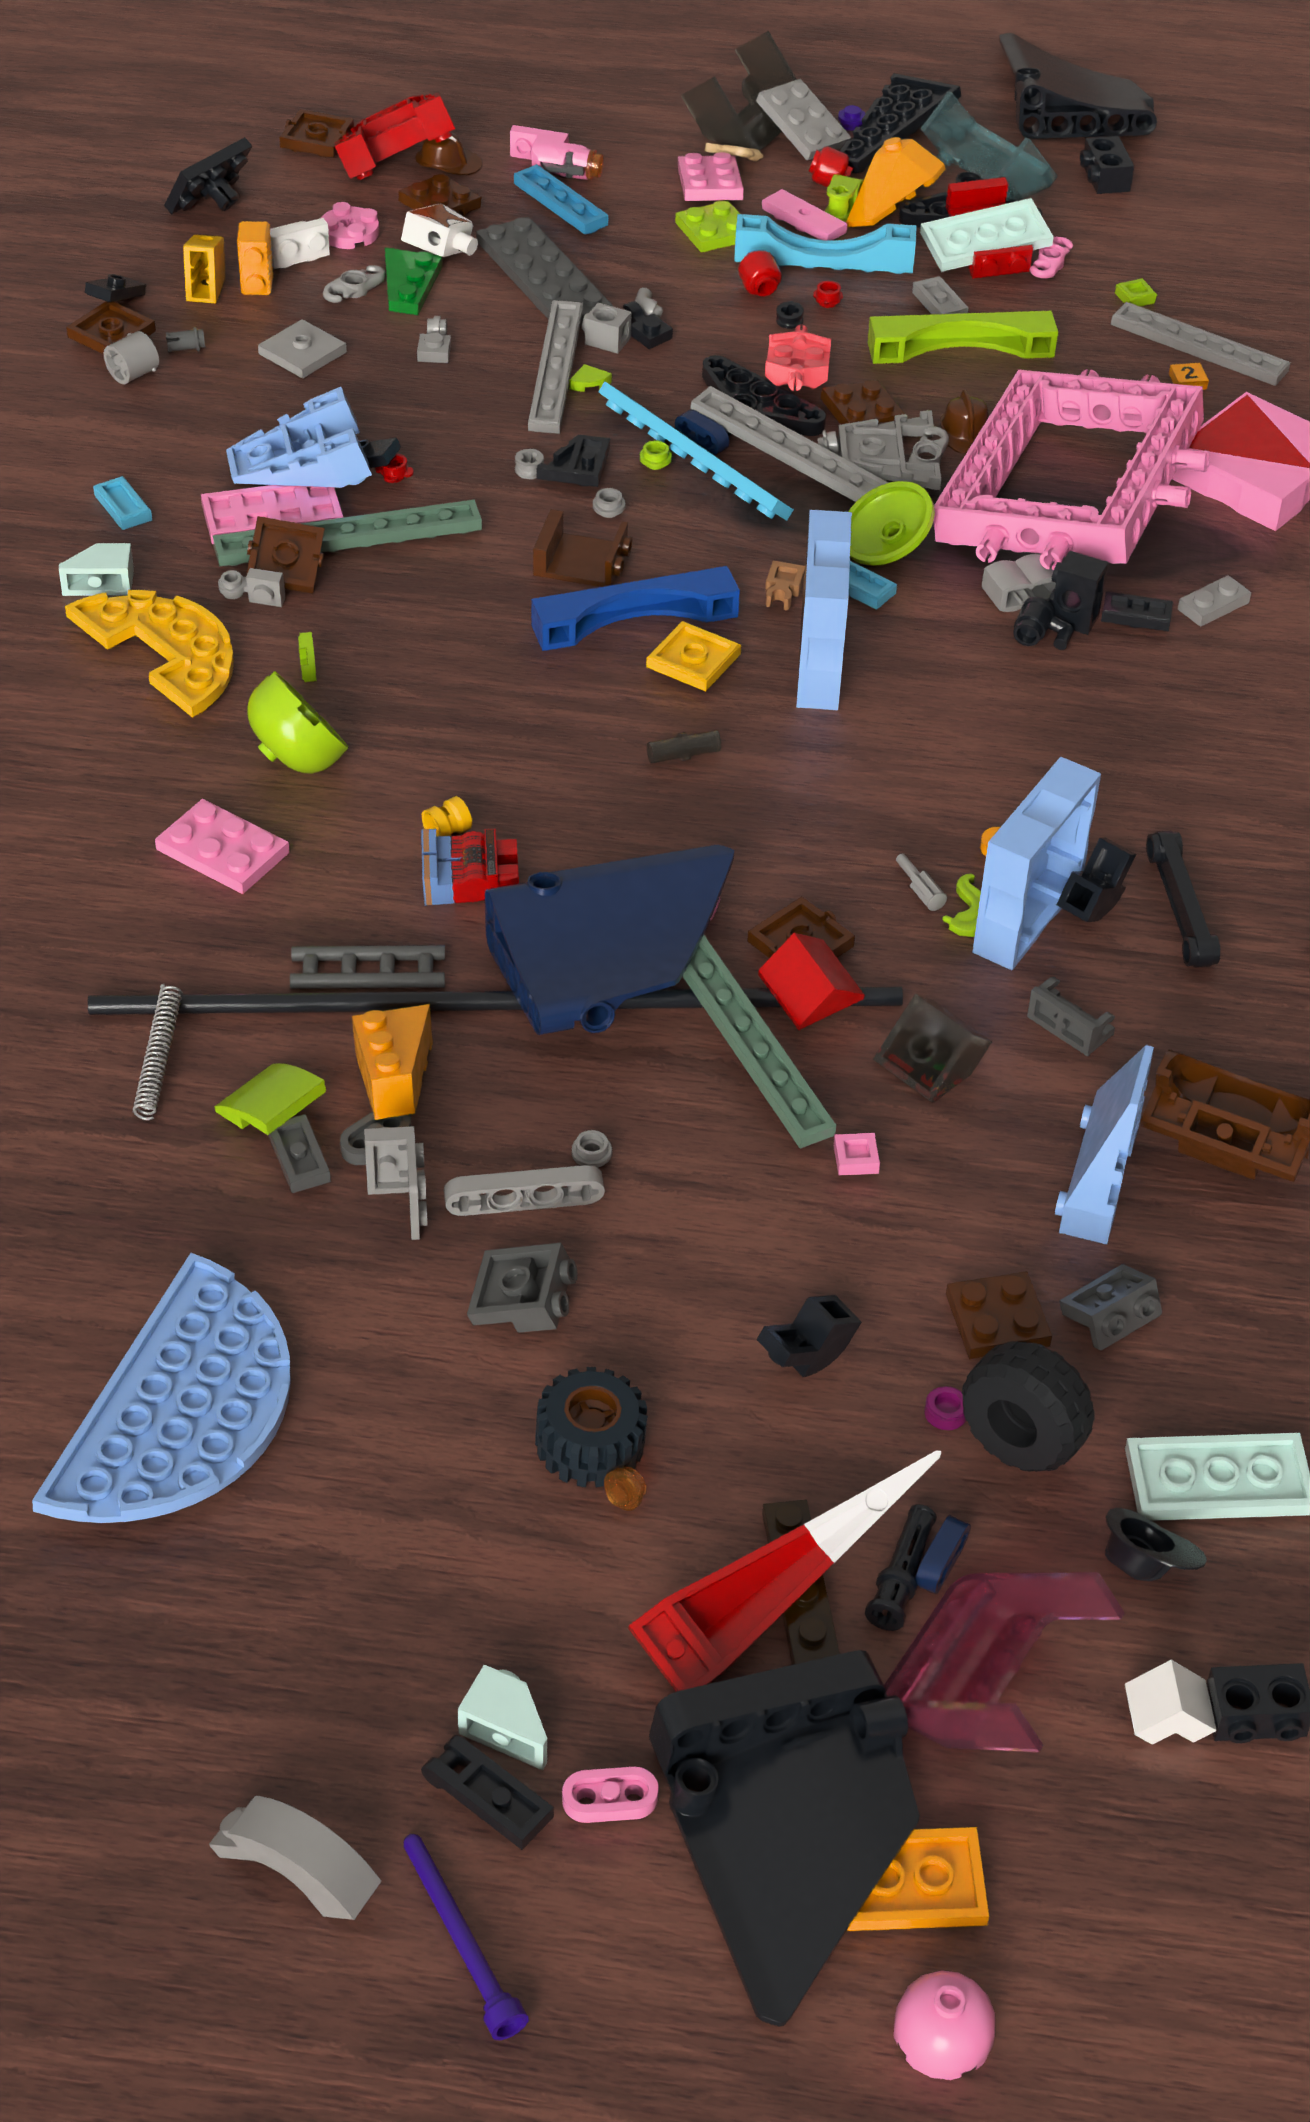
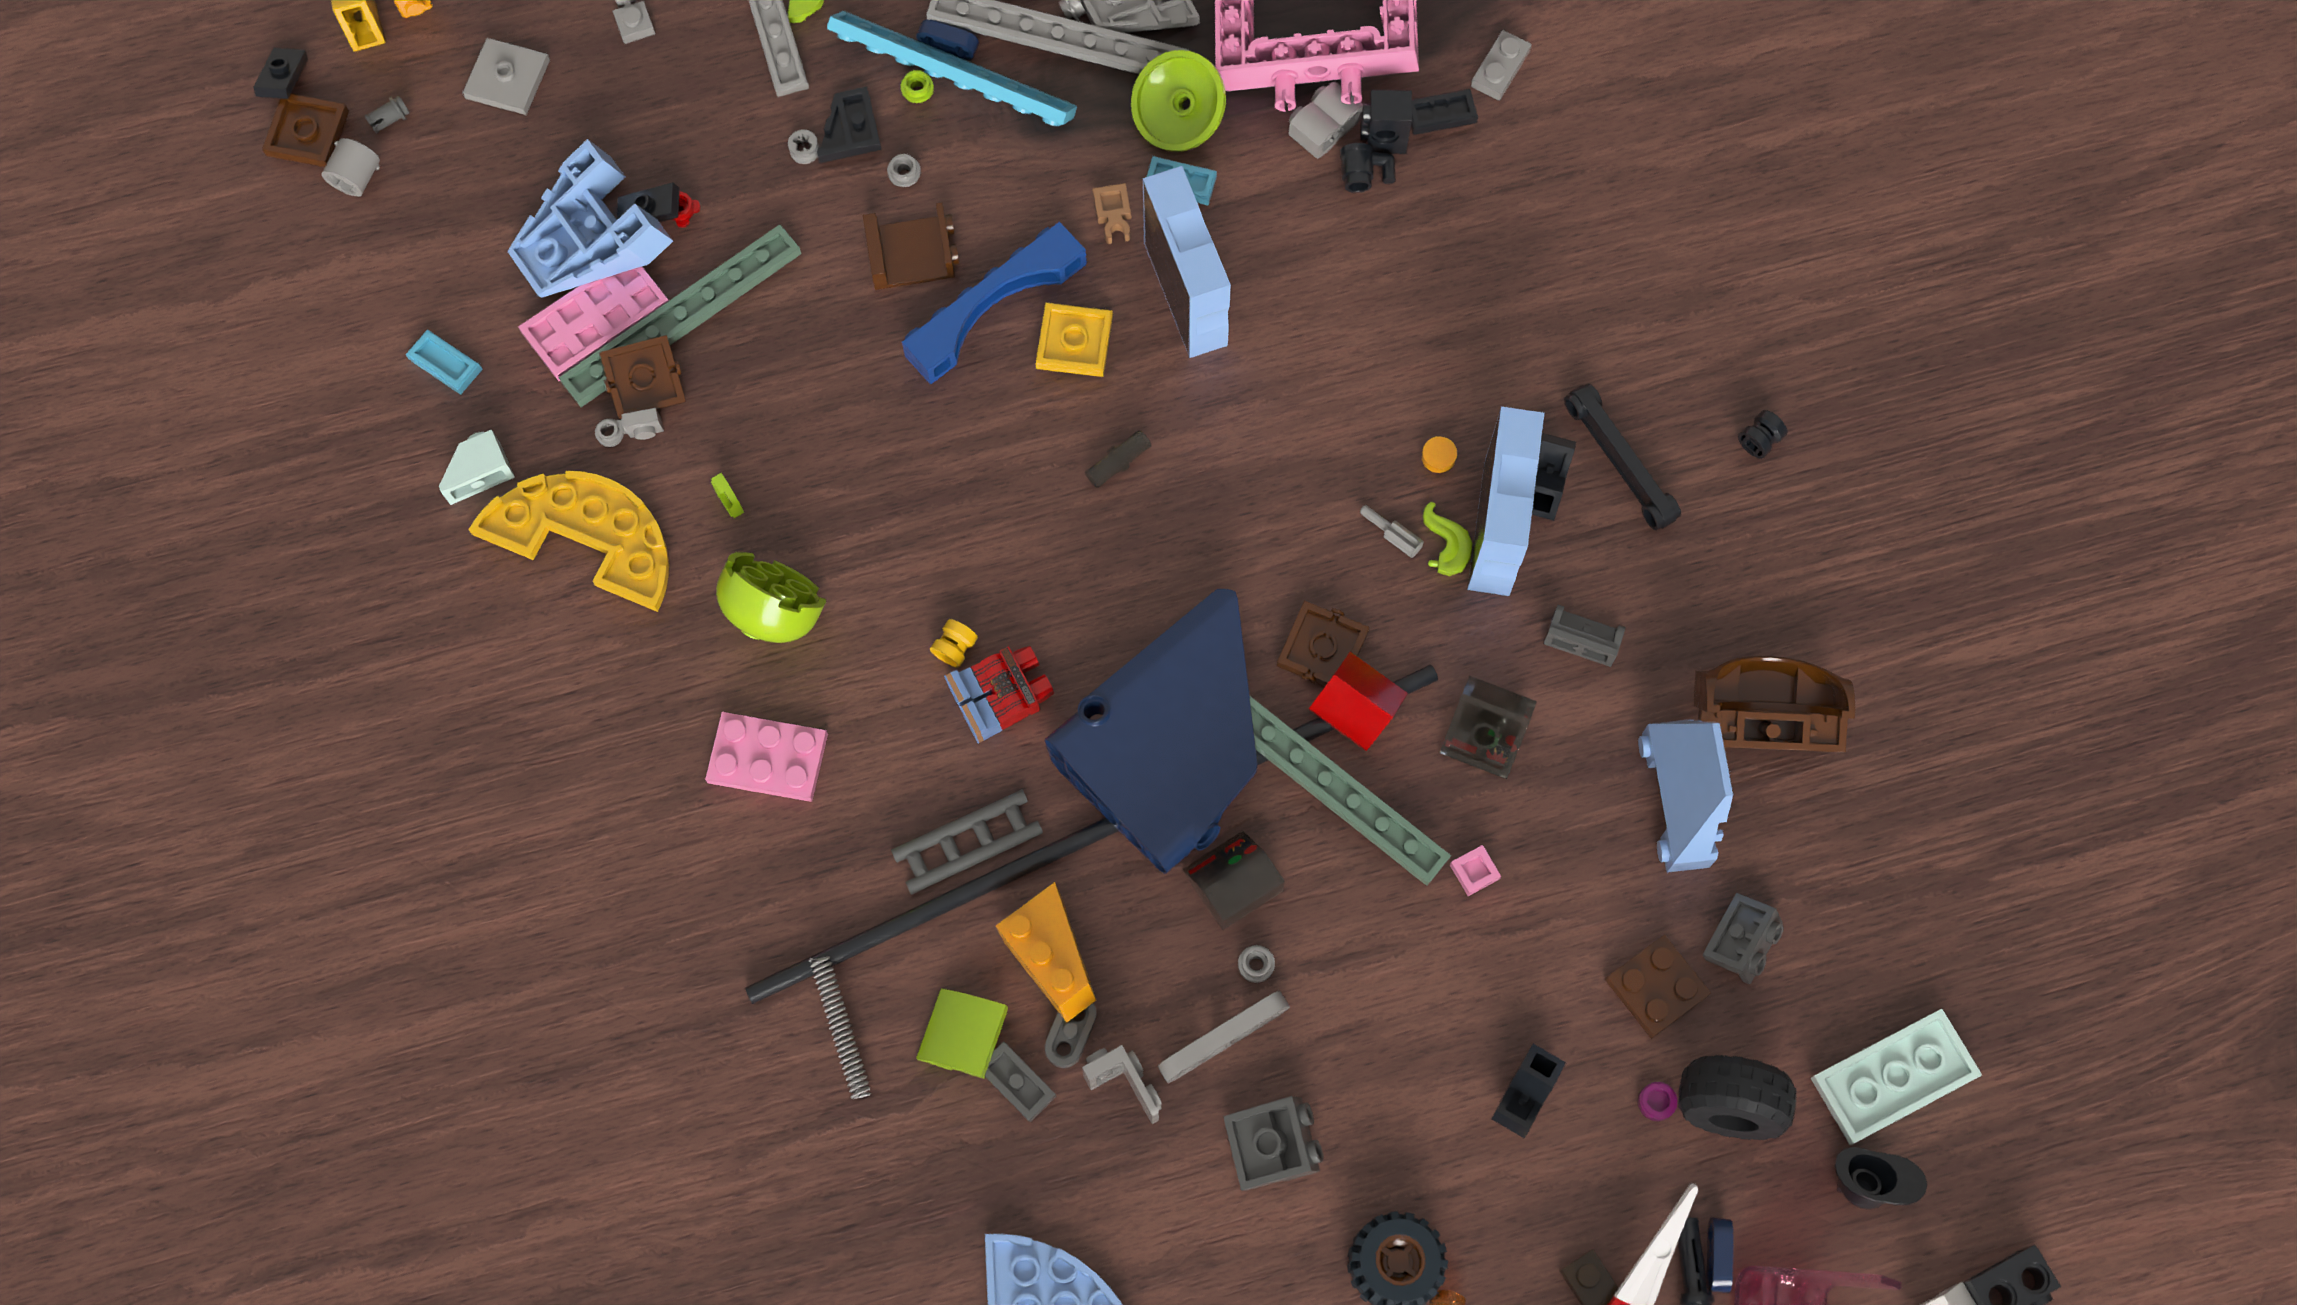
camera: 20 degrees left, 25 degrees up
none -> clear smoke slope [1183,831,1285,930]

